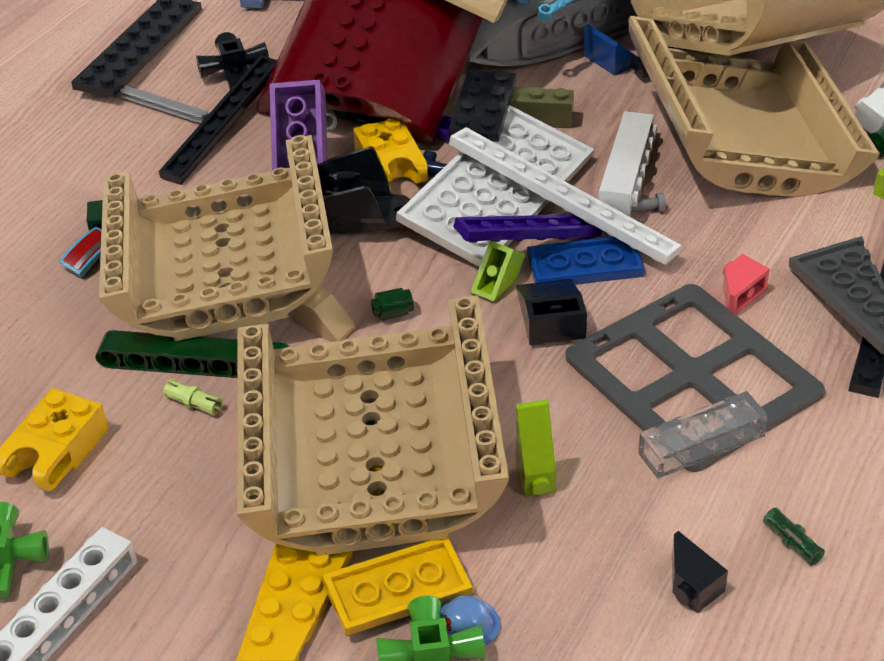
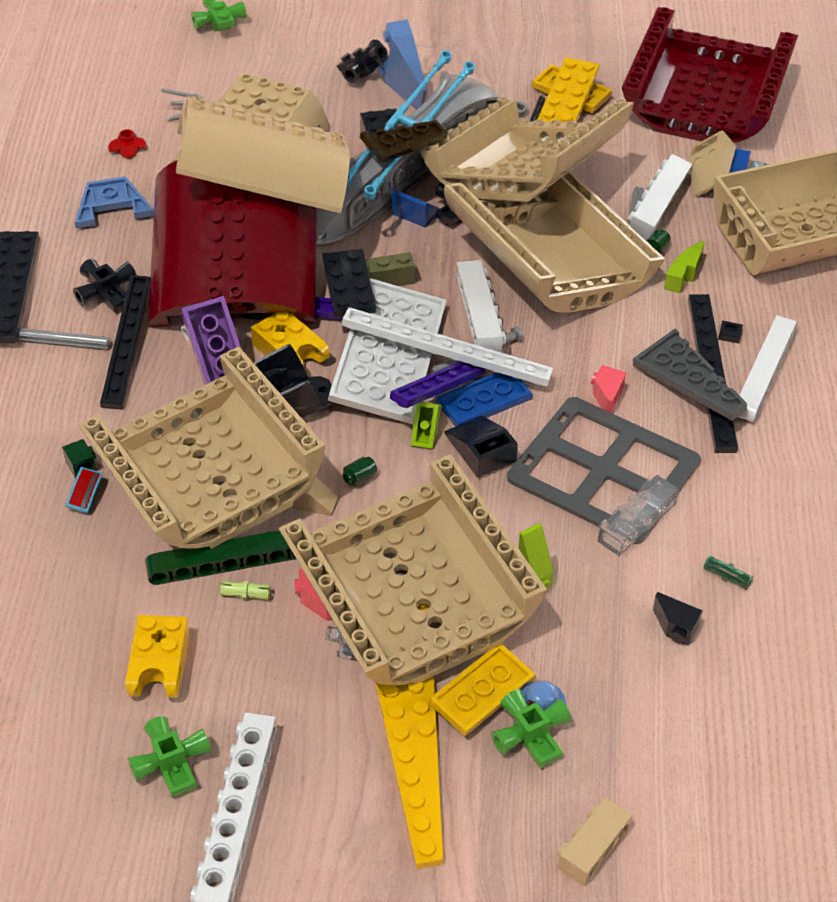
camera: 25 degrees left, 5 degrees up
dark blue arm [423,151,447,175] -> none

